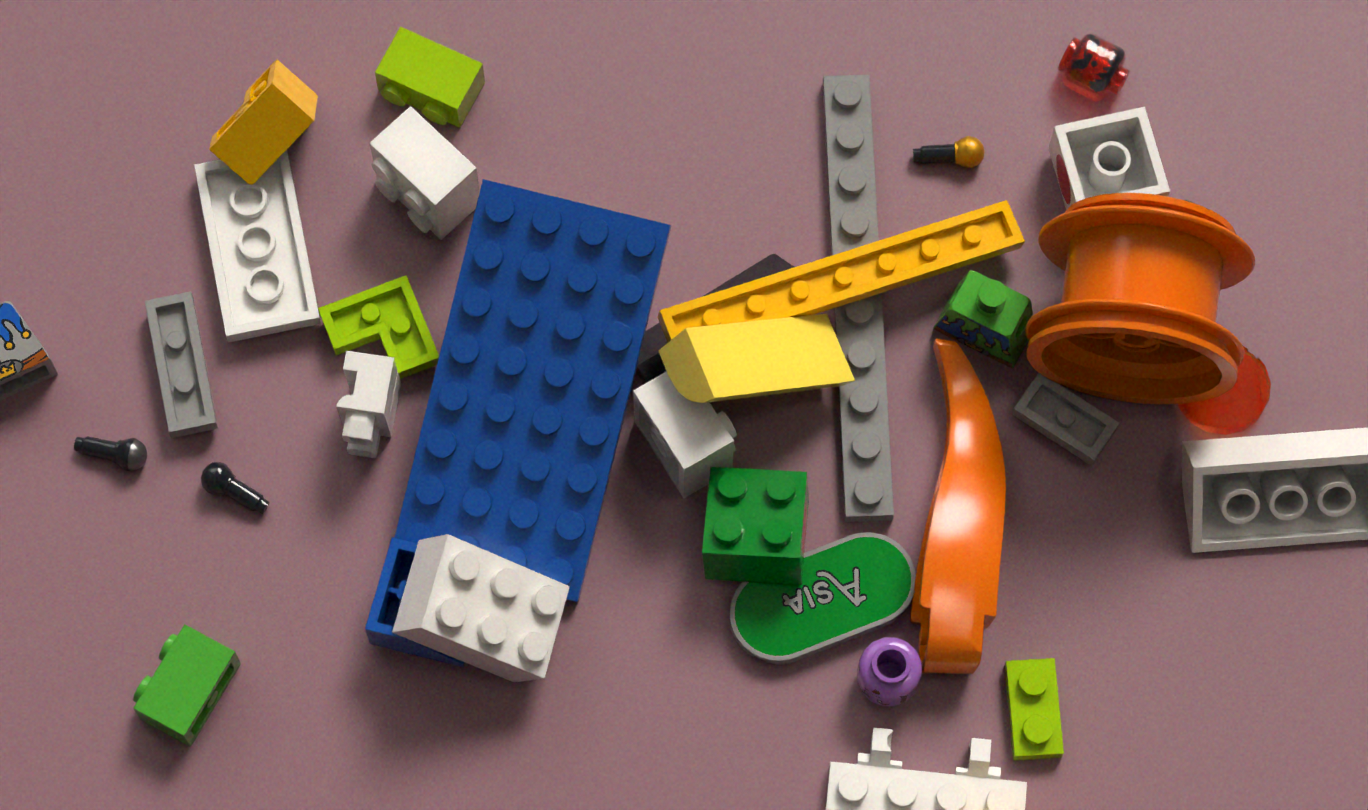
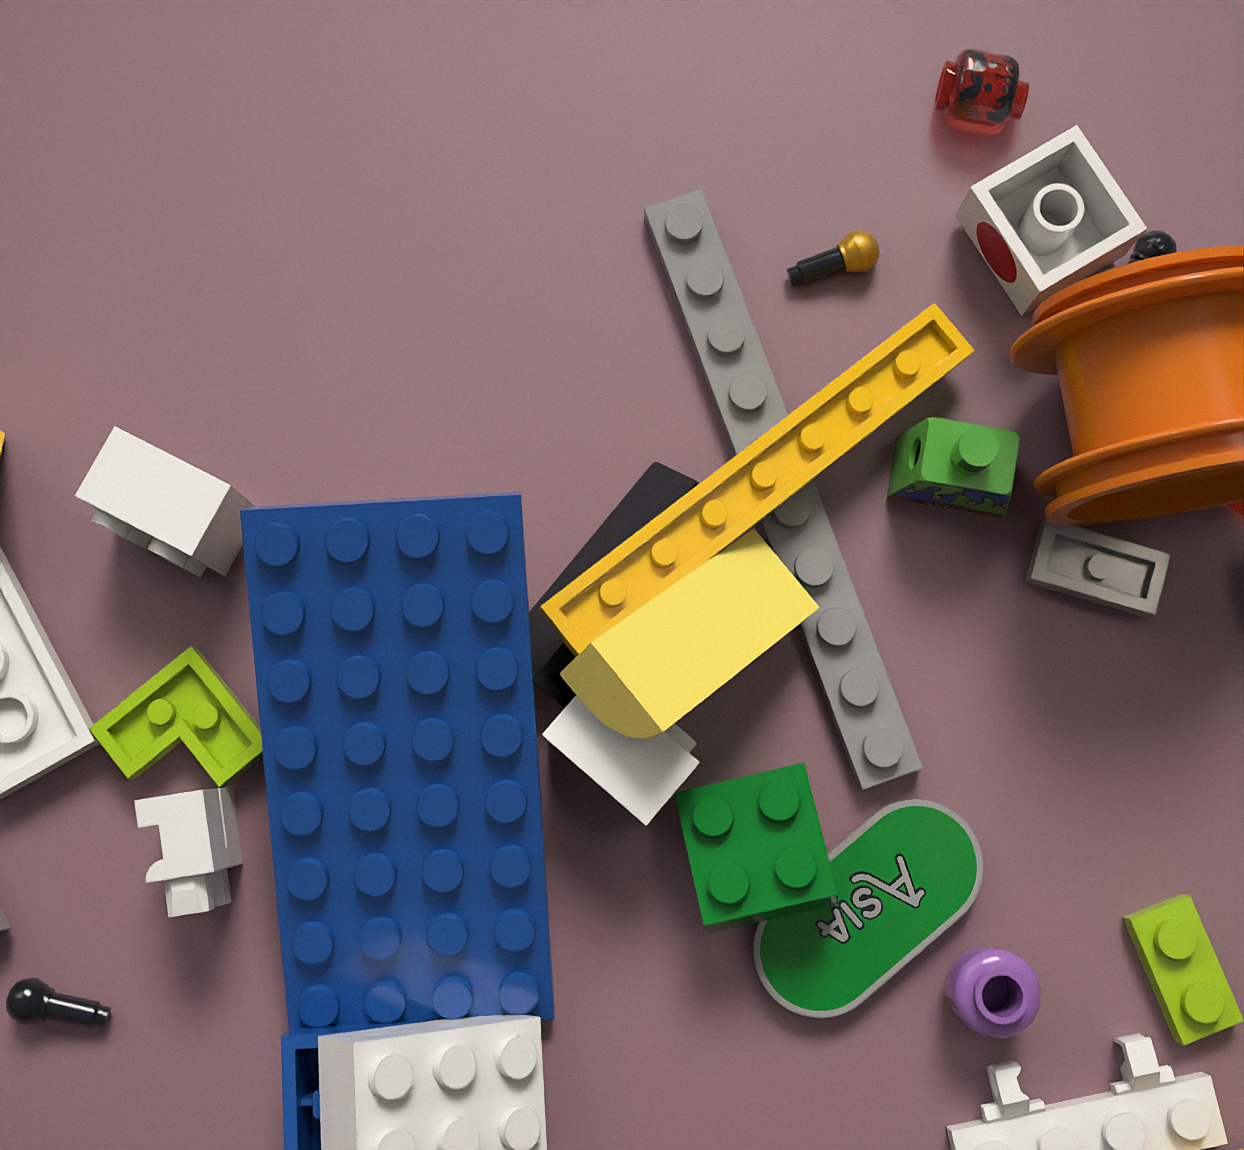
camera: 15 degrees left, 10 degrees up
lime brick [375,26,485,128] -> none
orange animal [910,339,1006,674] -> none

